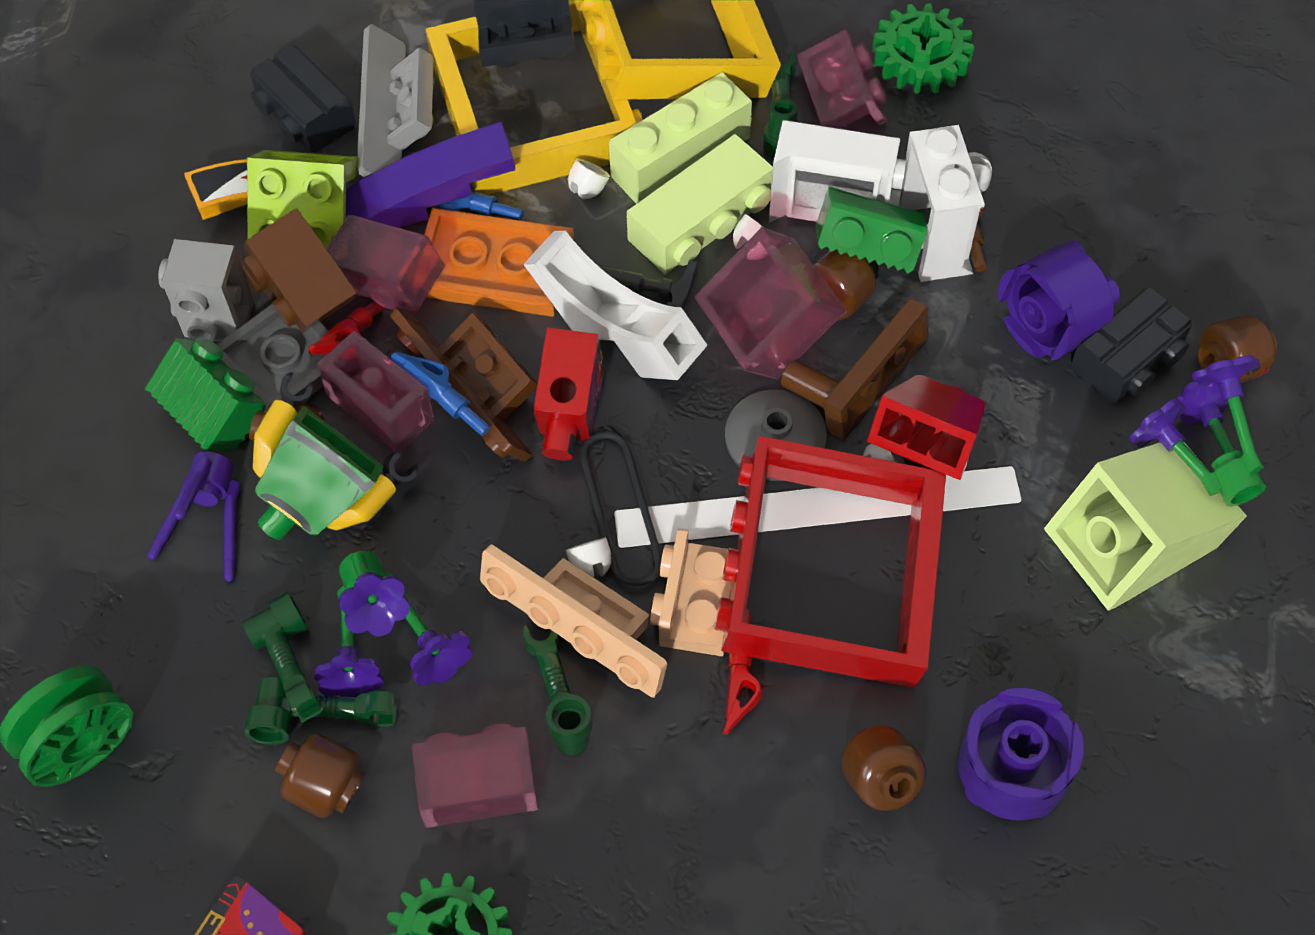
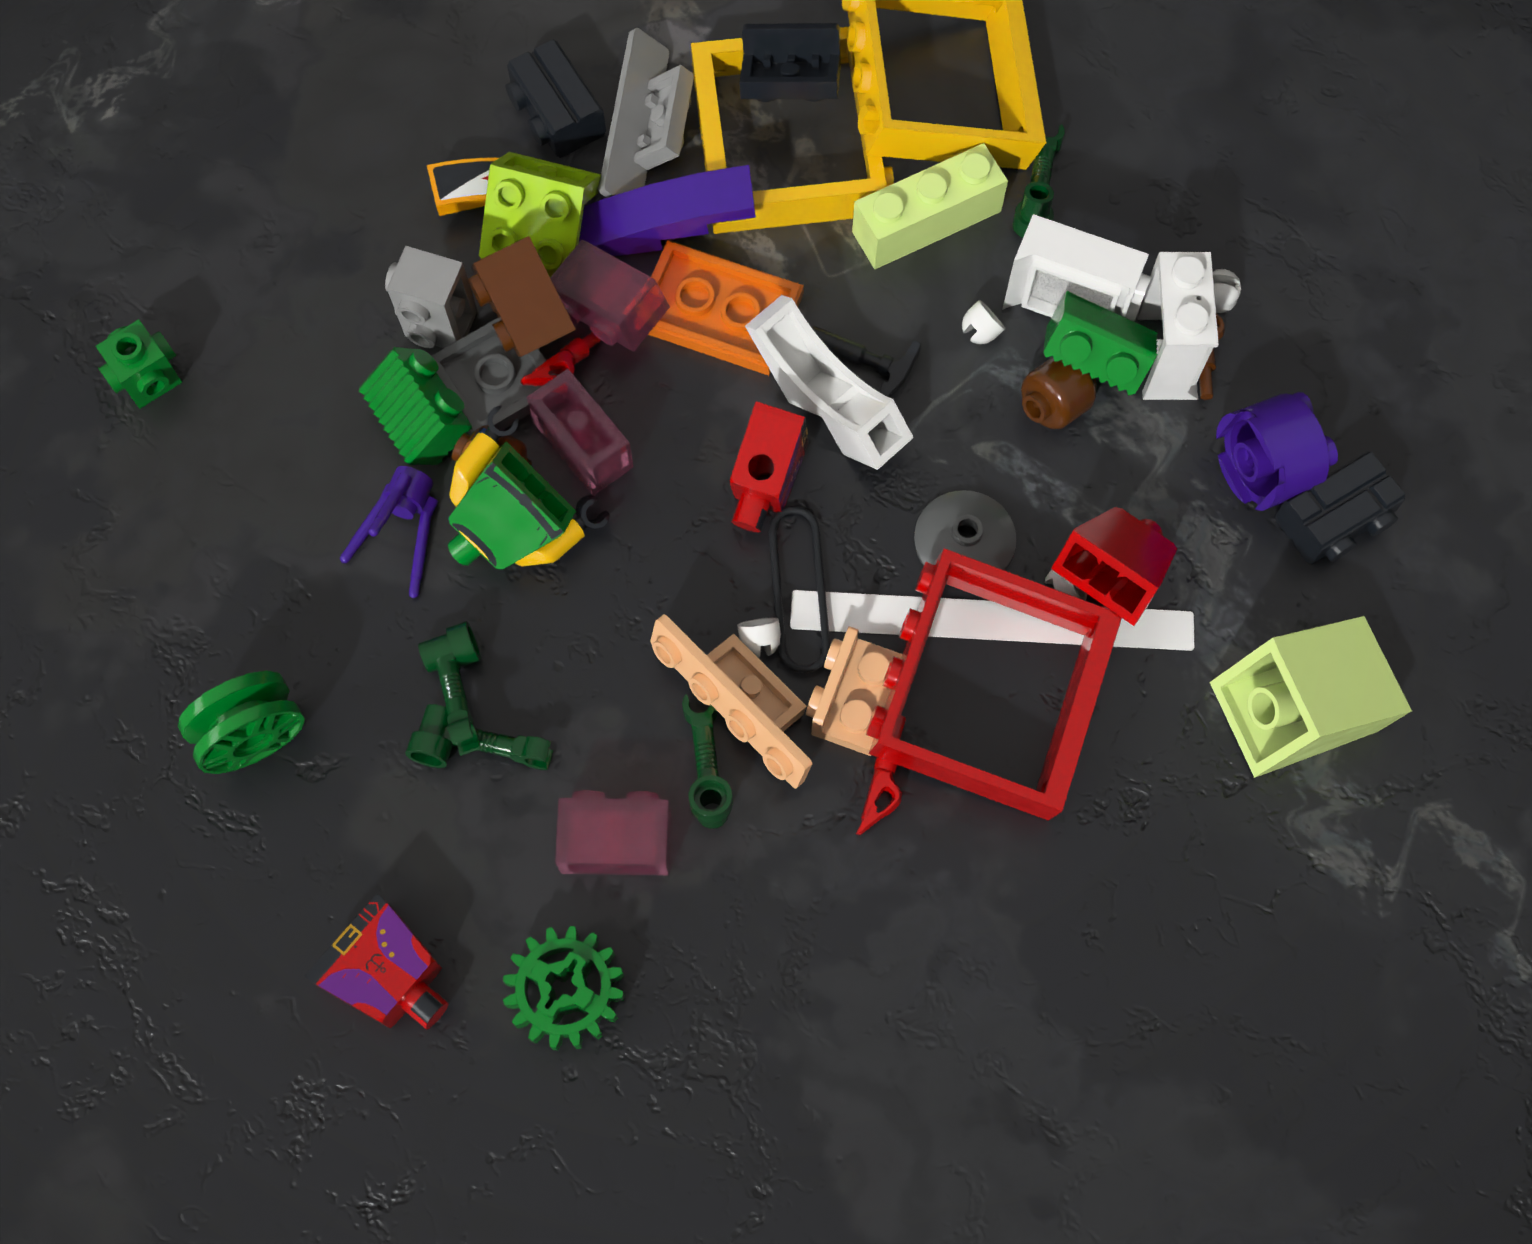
camera: 10 degrees right, 10 degrees up
reddish brown head [275,733,365,818] -> none
dark purple plant [314,551,473,697] -> none
reddish brown bracket [390,308,538,462] -> none
blue hand [391,352,491,436] -> none
blue hand [437,191,524,221] -> none
white hinge [568,158,610,199] -> none
yellowish green brick [627,134,773,275] -> none
clear pink piece [694,227,847,379] -> none
reddish brown piece [781,298,928,441] -> none
clear pink bracket [796,29,888,129] -> none
reddish brown head [842,725,926,811] -> none
green gear [872,3,974,94] -> none
dark purple brick [958,688,1084,820] -> none
plant [1129,355,1266,507] -> none
reddish brown head [1198,315,1277,383] -> none

